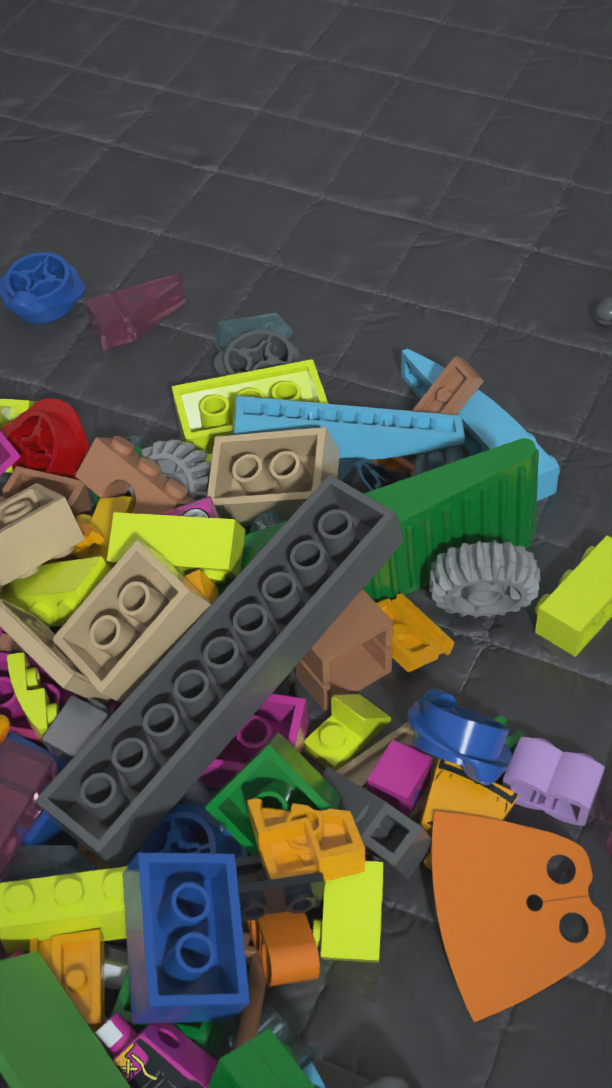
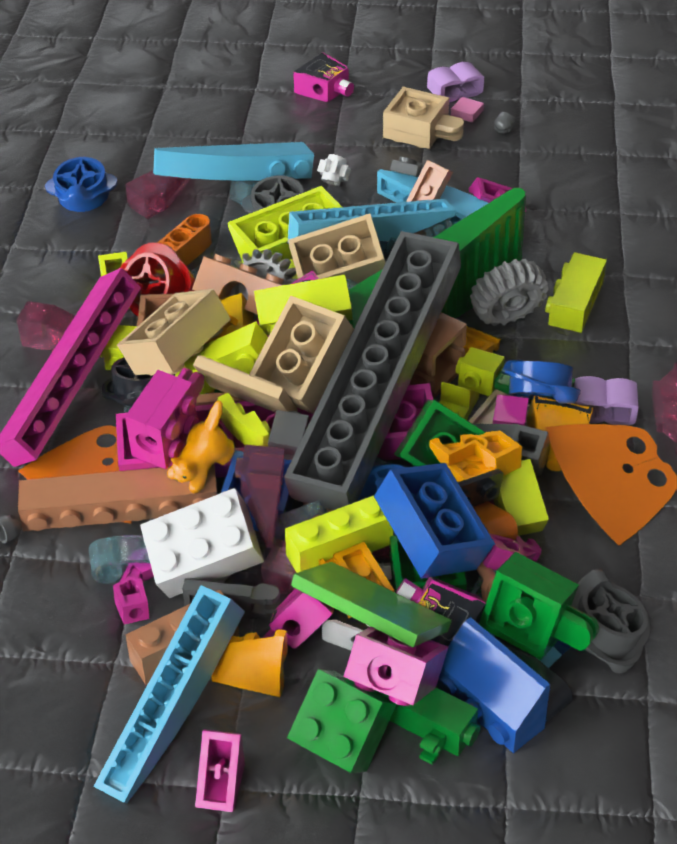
camera: 20 degrees left, 5 degrees down
none -> medium azure slope [153,142,314,181]
none -> orange beam [157,214,212,266]
none -> dark pink torso [294,52,354,102]
none -> white gear [317,154,351,186]
none -> tan brick [383,87,464,149]
none -> hinge [390,156,423,177]
none -> lavender brick [427,62,484,103]
none -> bright pink tile [451,97,484,122]
none -> neon yellow brick [455,347,505,396]
none -> dark pink slope [469,177,526,212]
none -> dark pink piece [482,533,542,570]

